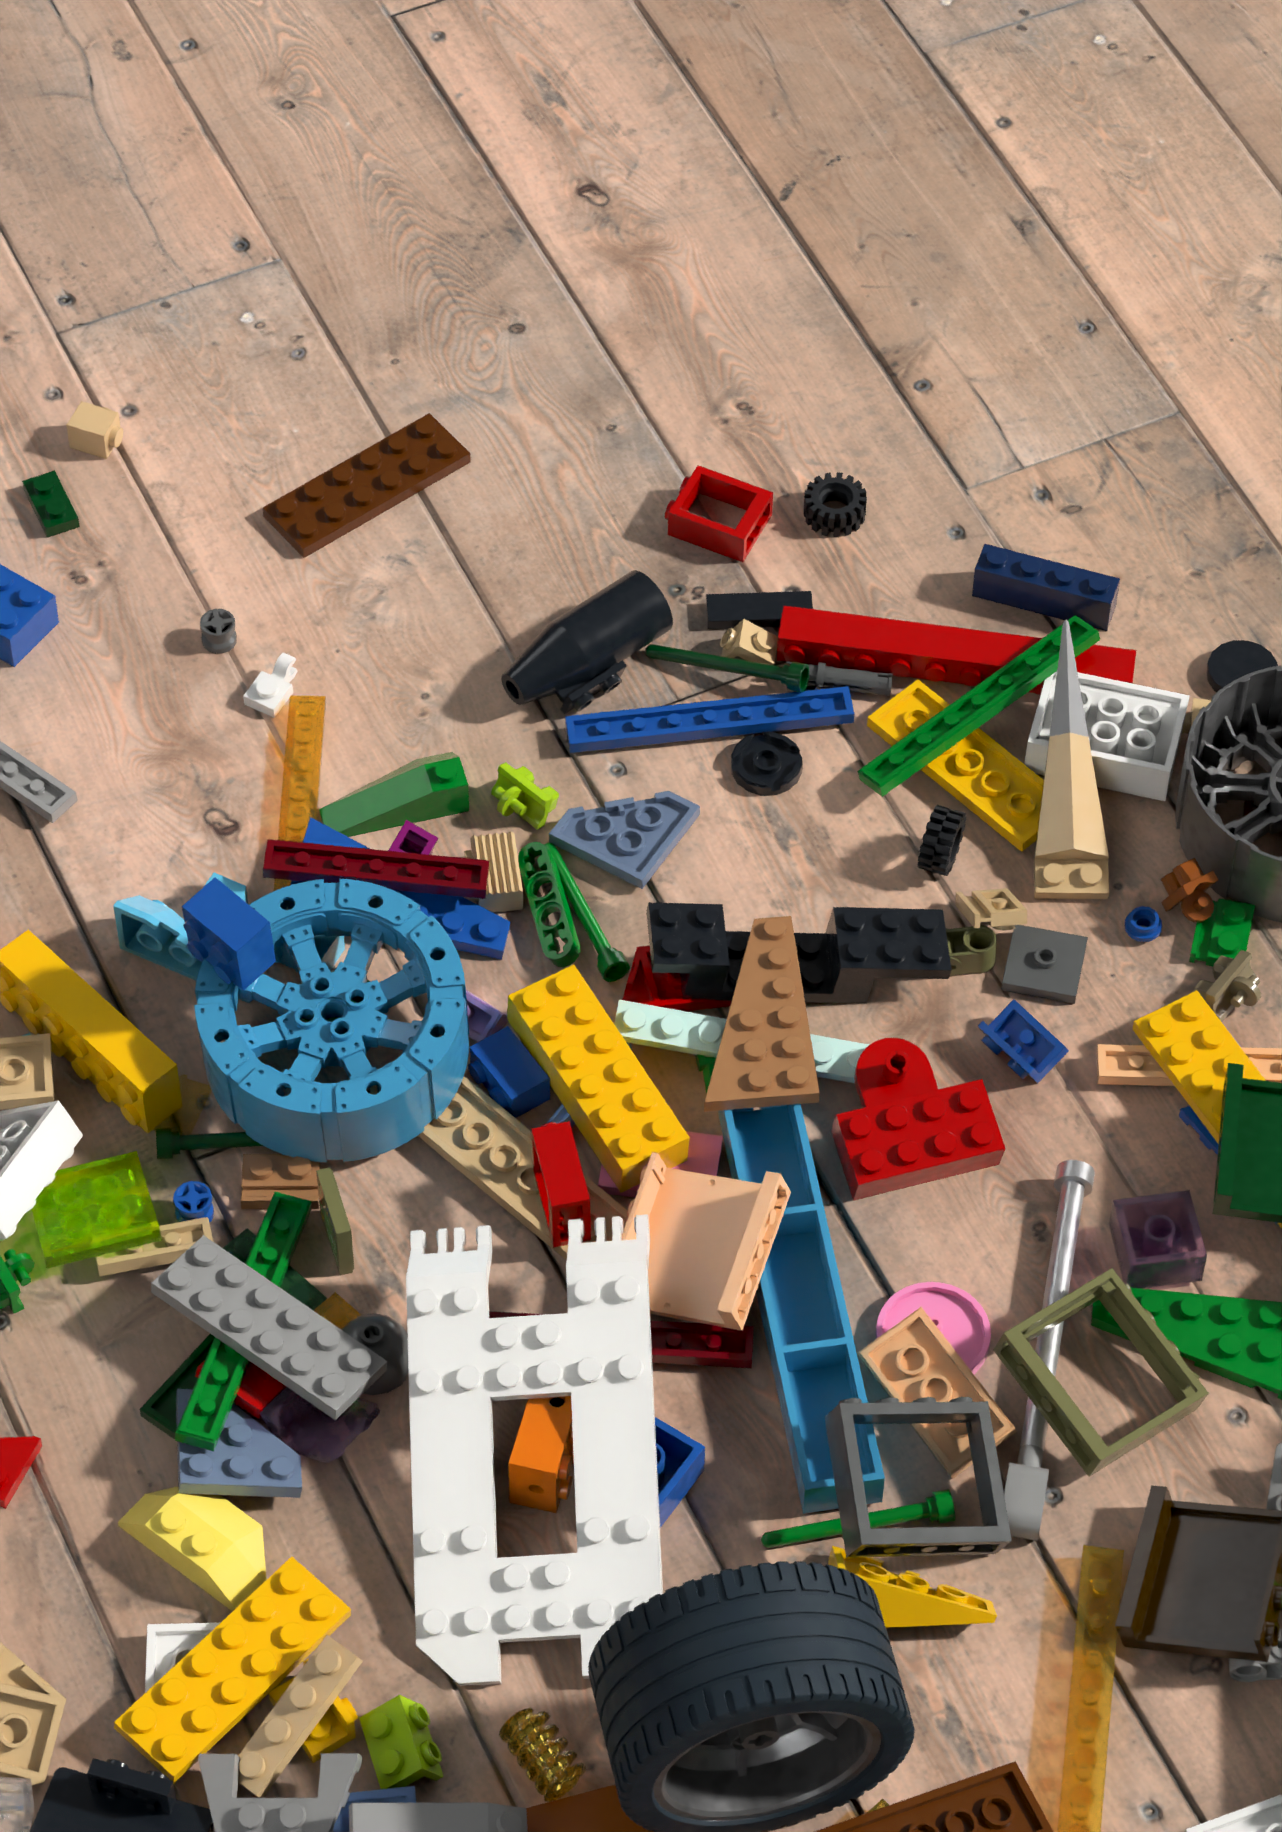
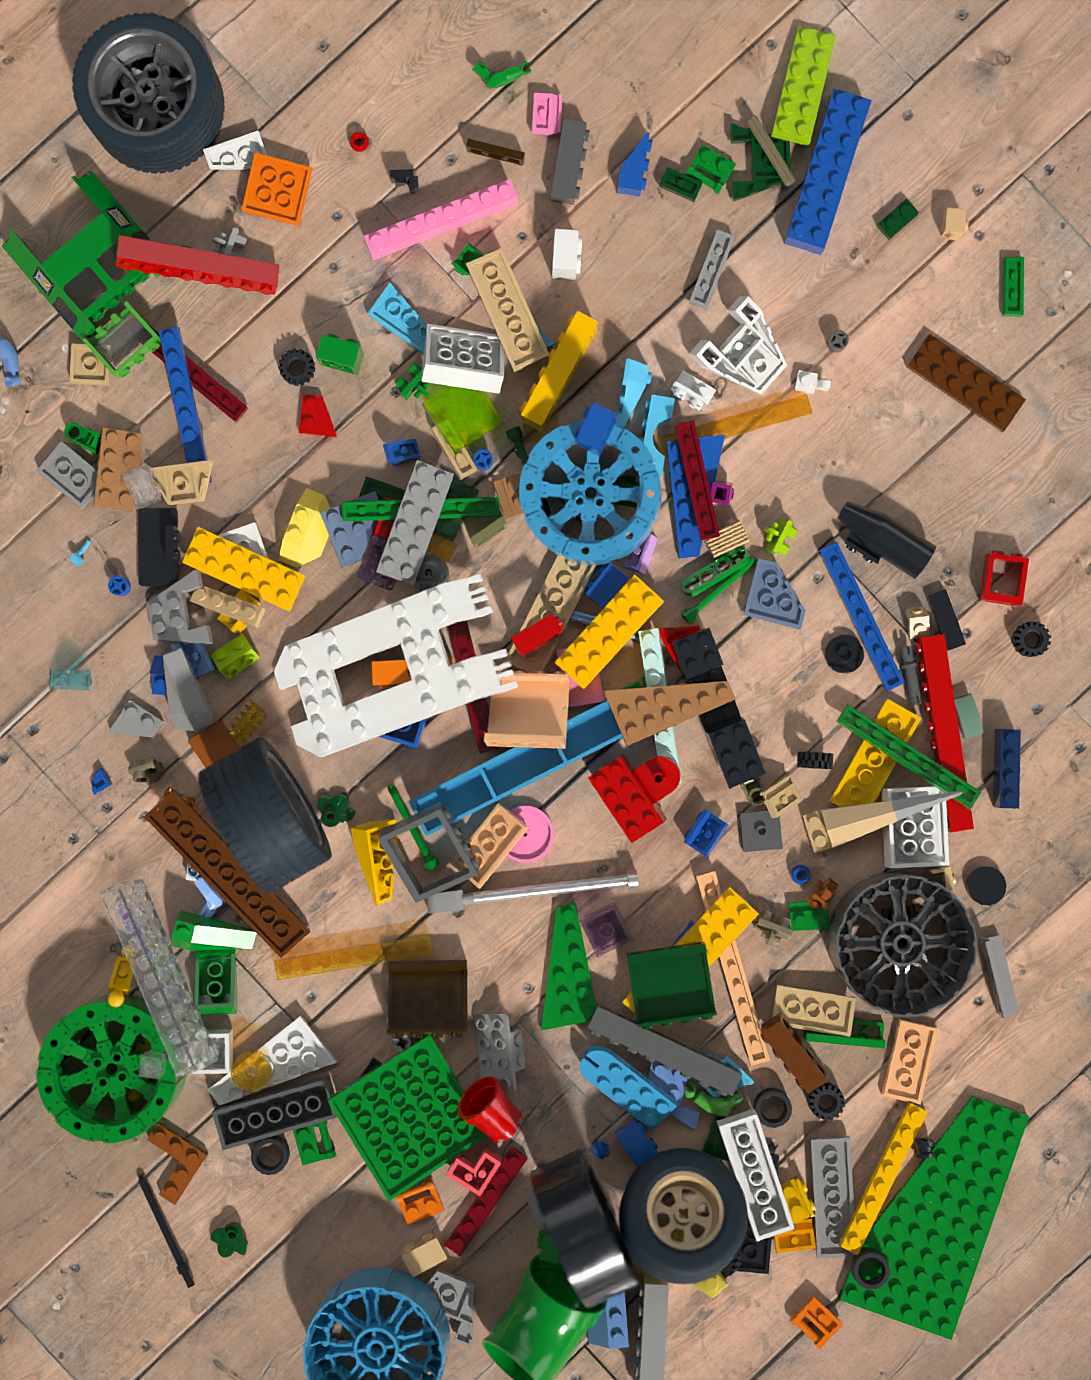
camera: 70 degrees right, 35 degrees up
green wedge [319,752,469,837] -> none
dark green piece [645,644,810,692] -> none
olive window [993,1268,1209,1477] -> none
none -> blue slope [383,439,421,466]
none -> white bracket [670,371,716,411]
none -> white wedge [688,296,787,394]
none -> sand green slope [954,693,984,739]
none -> green tile [1002,257,1024,317]

